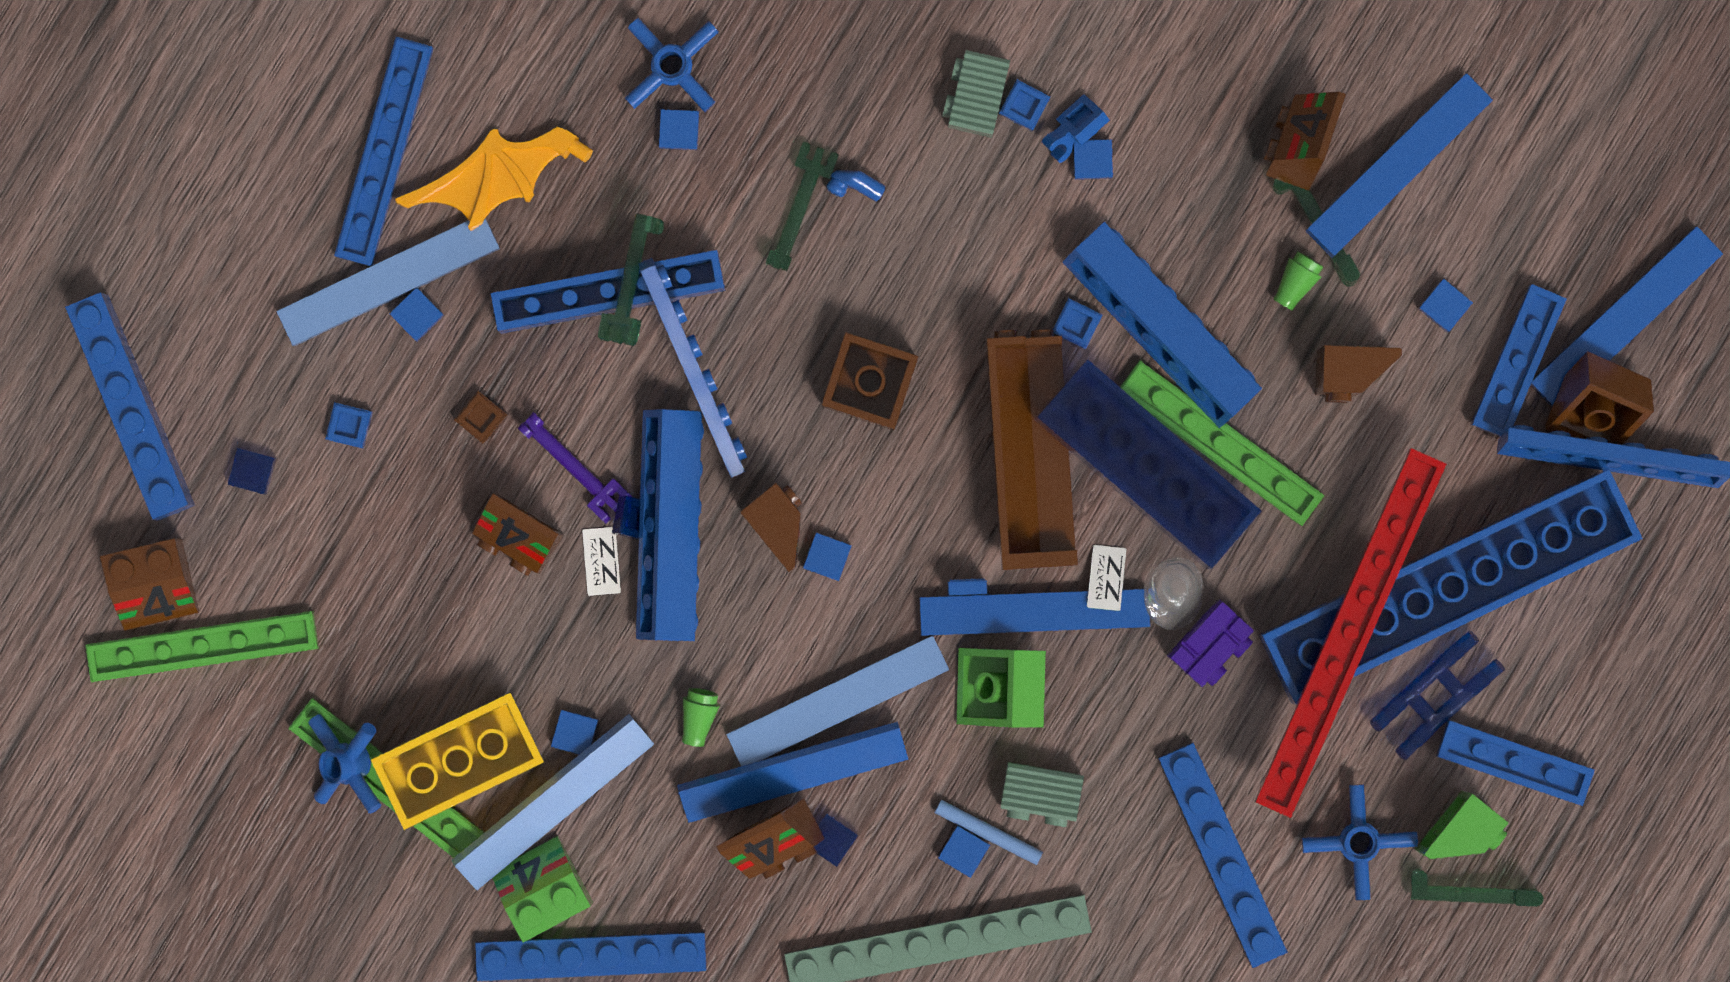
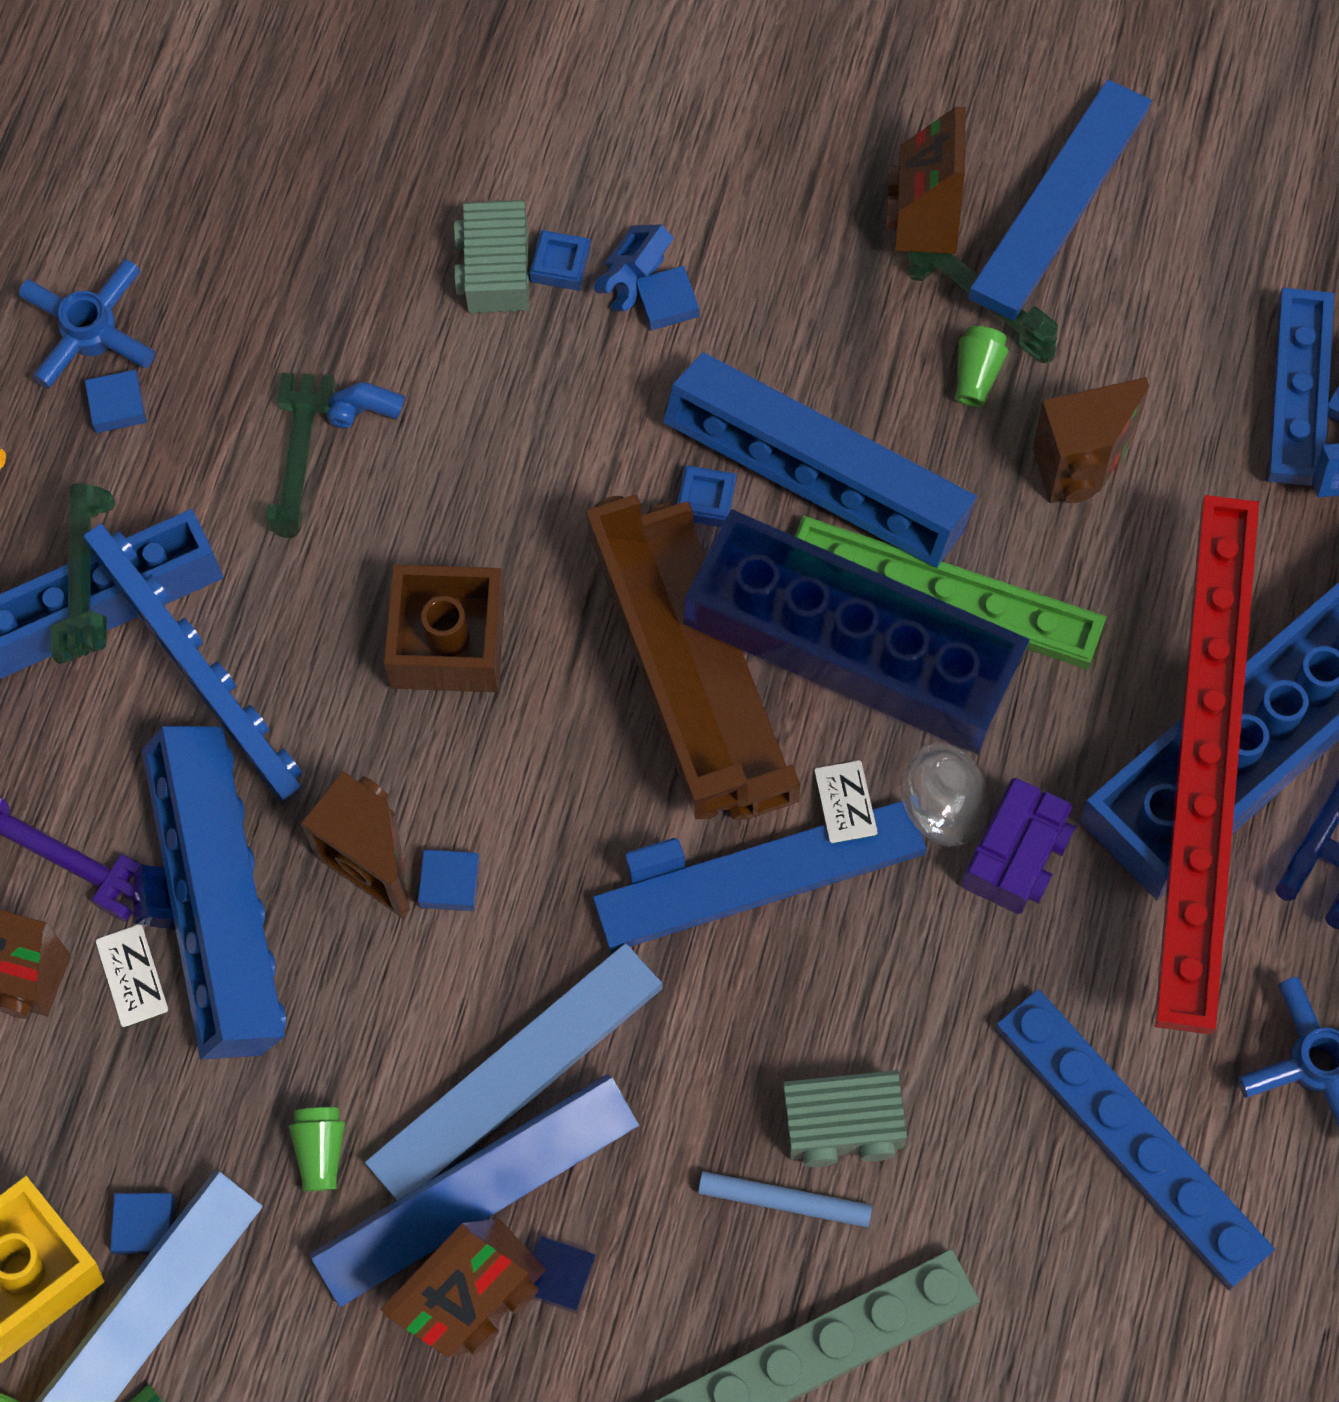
camera: 15 degrees left, 20 degrees down
blue tile [938,825,990,878] -> none
bright green slope [956,648,1046,728] -> none
blue tile [1418,279,1473,333] -> none

